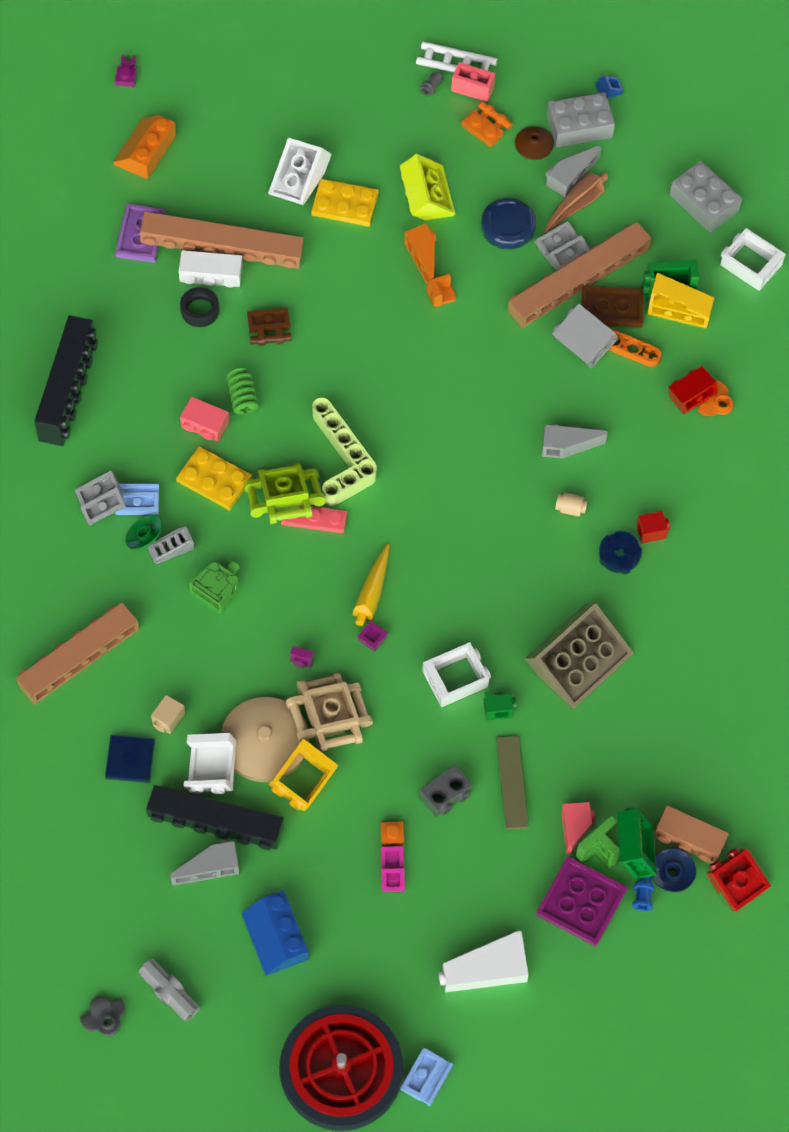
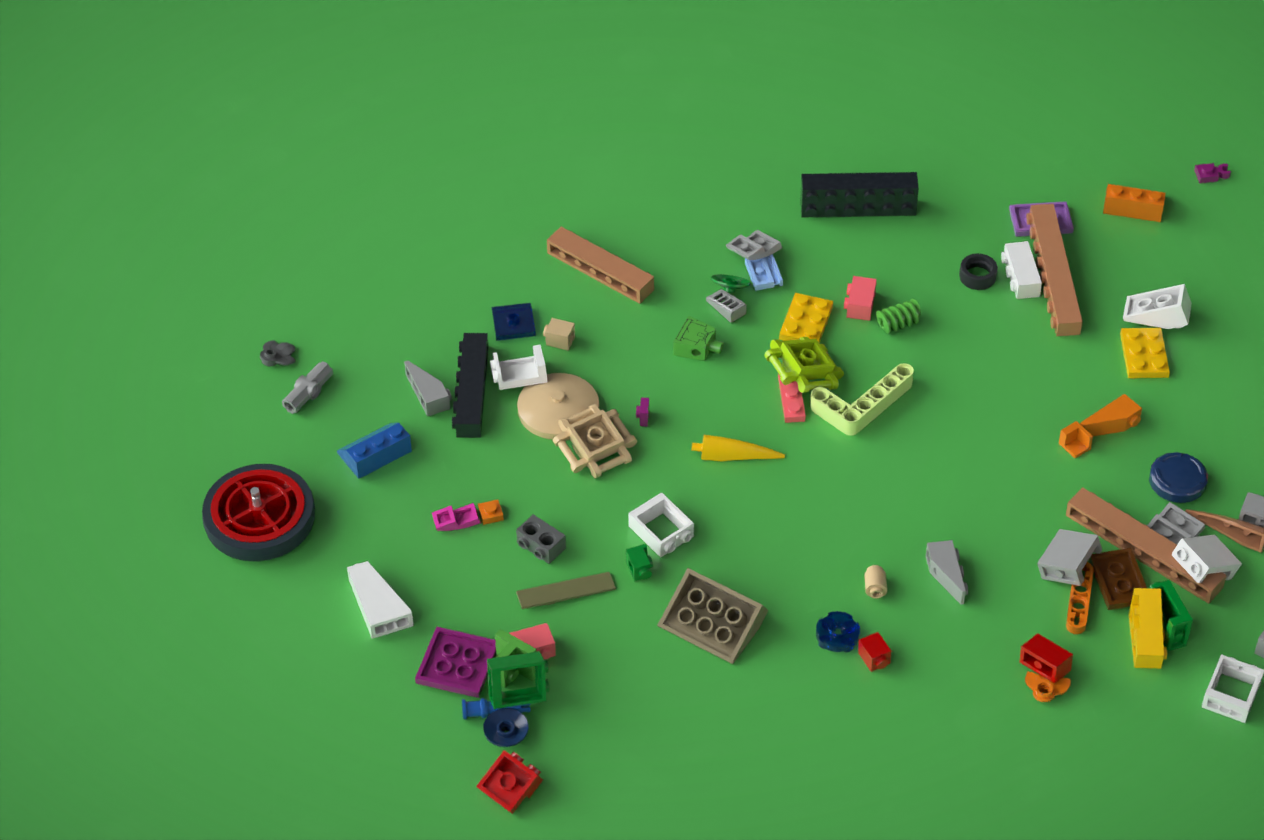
camera: 80 degrees right, 15 degrees down
reddish brown plate [247,308,291,346] -> none
yellow window [268,739,339,811] -> none
magenta plate [357,621,388,652] -> none
neon yellow slope [400,154,455,221] -> none
light blue plate [400,1048,453,1106] -> none
nougat brick [654,806,729,863] -> none
none -> white panel [1172,535,1242,583]

